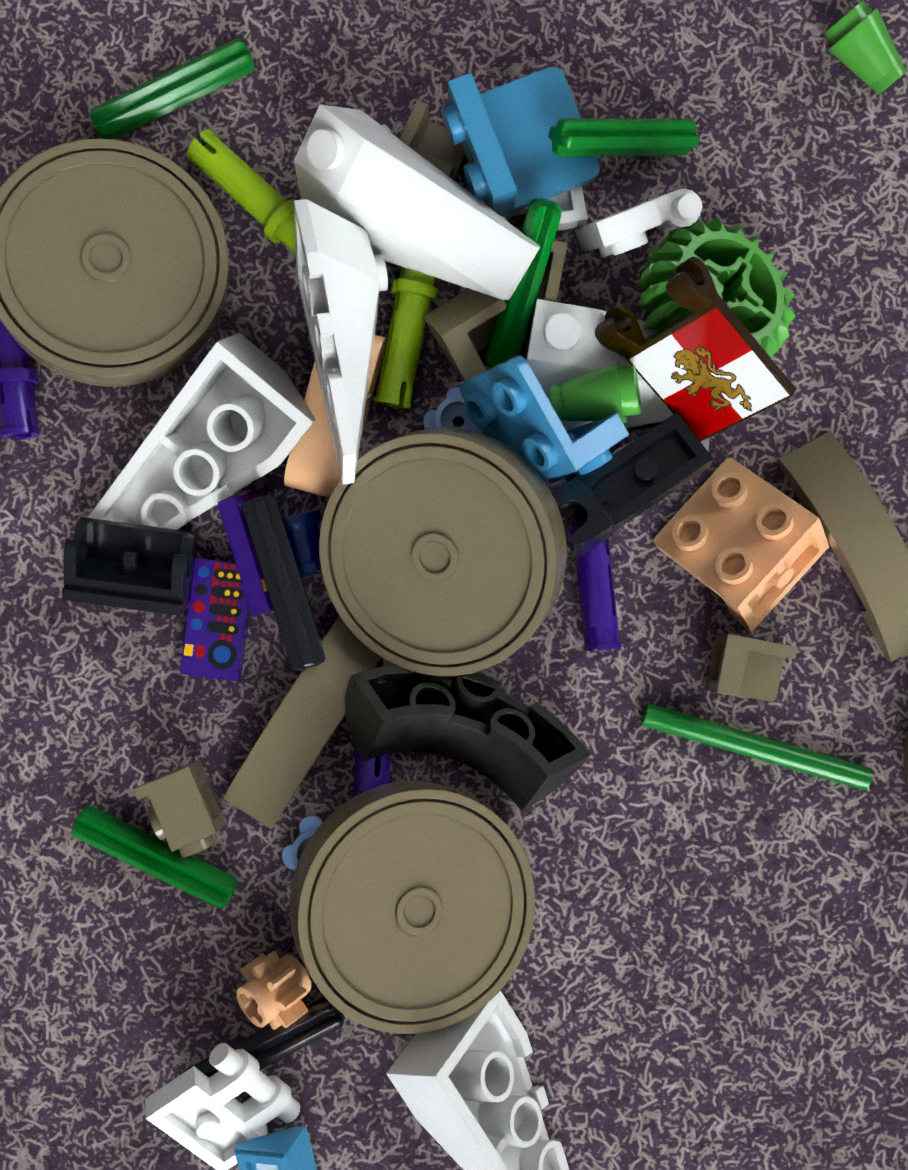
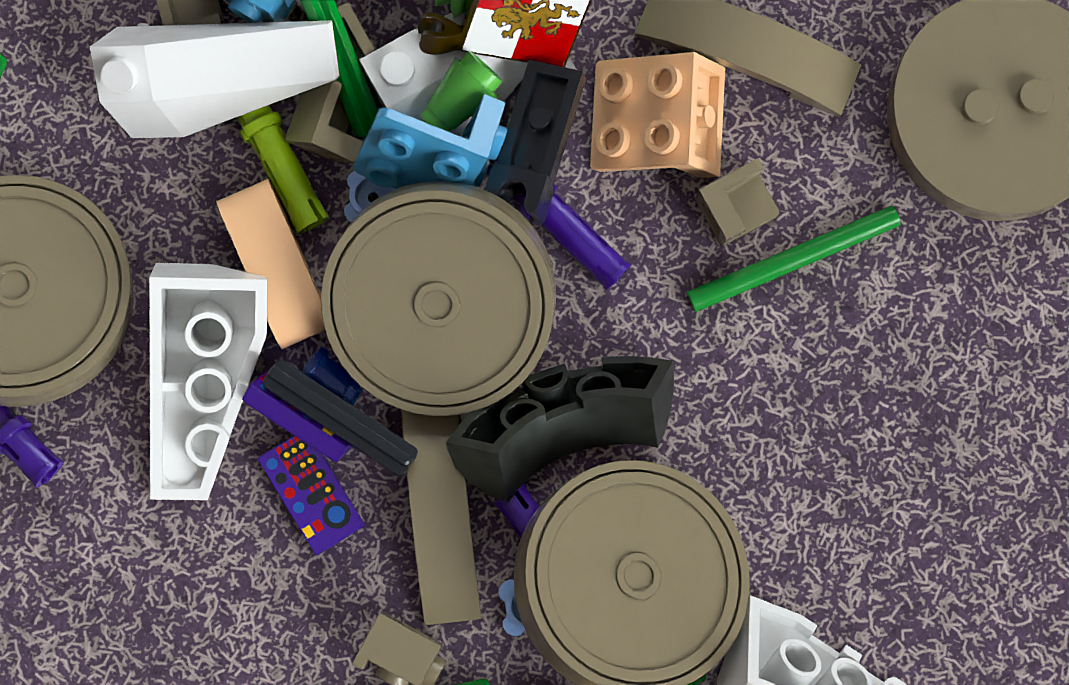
camera: 35 degrees left, 5 degrees down
black hinge [62,517,197,616] -> none
lime pin [186,129,296,255] -> none
white wedge [294,199,388,485] -> none

